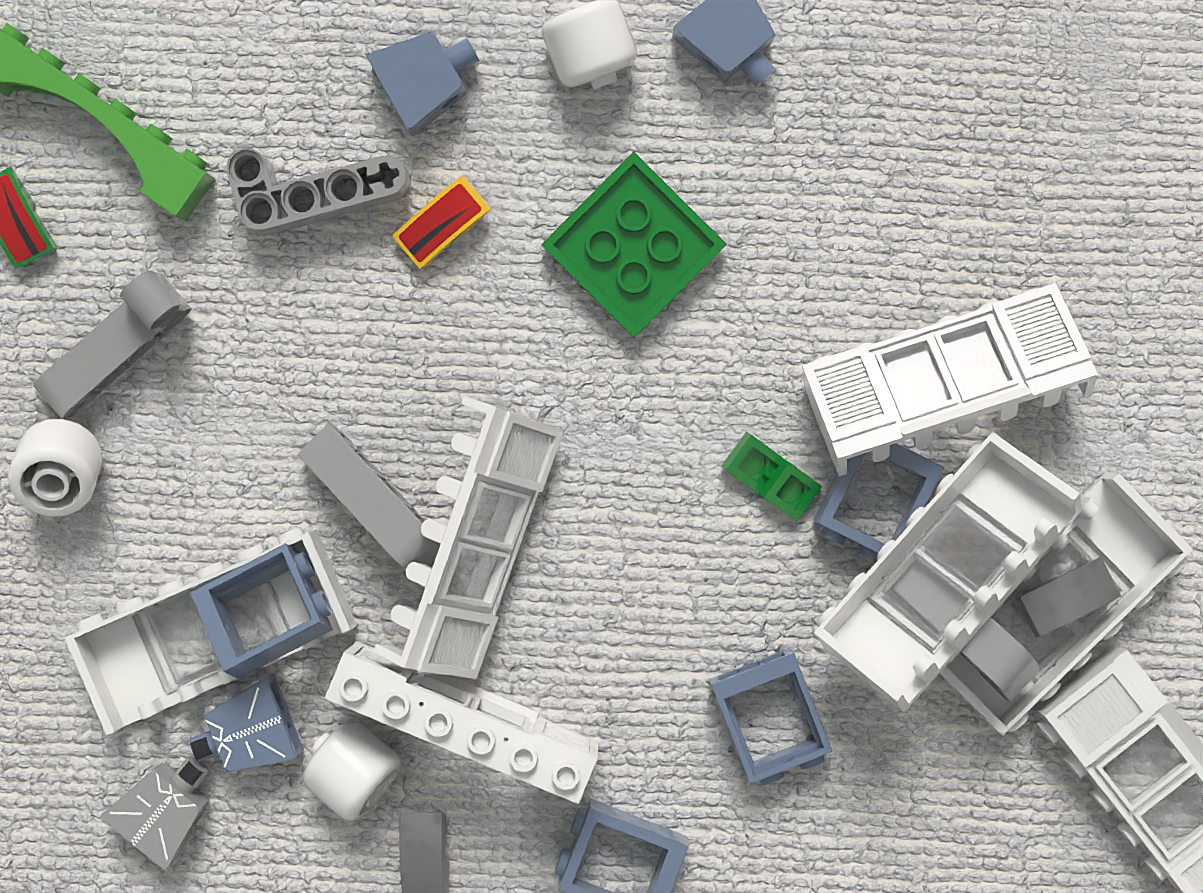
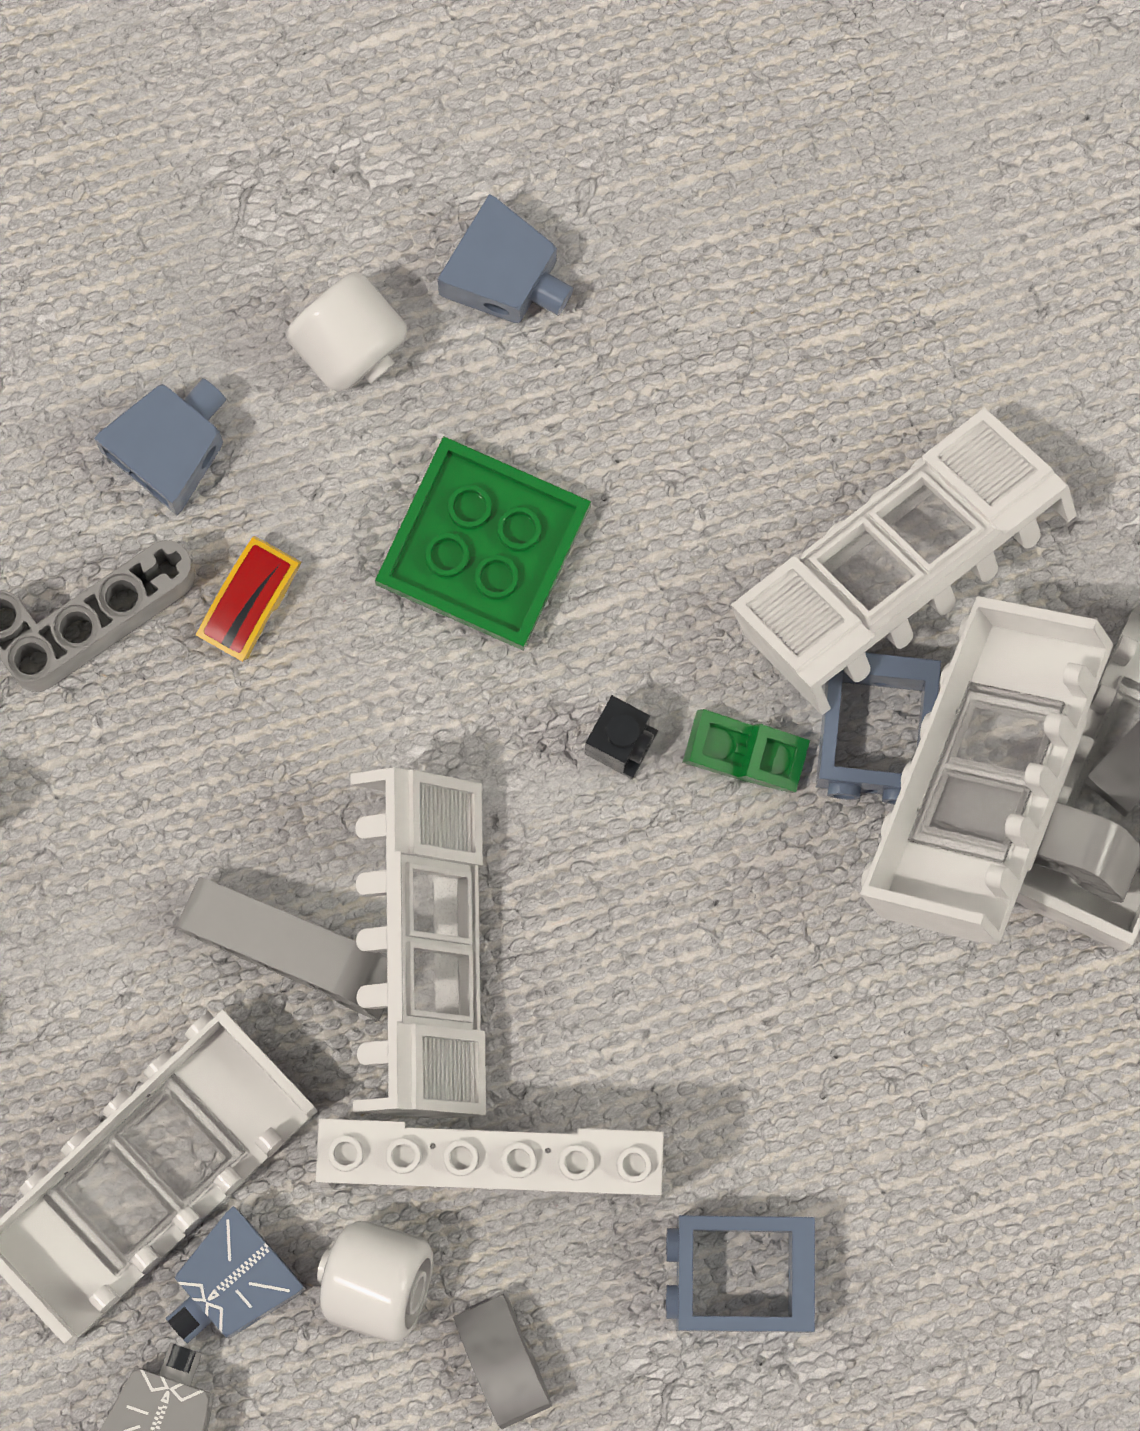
camera: 25 degrees left, 10 degrees down
sand blue window [190,543,333,679] -> none
sand blue window [709,648,833,785] -> none
none -> black brick [585,695,659,780]

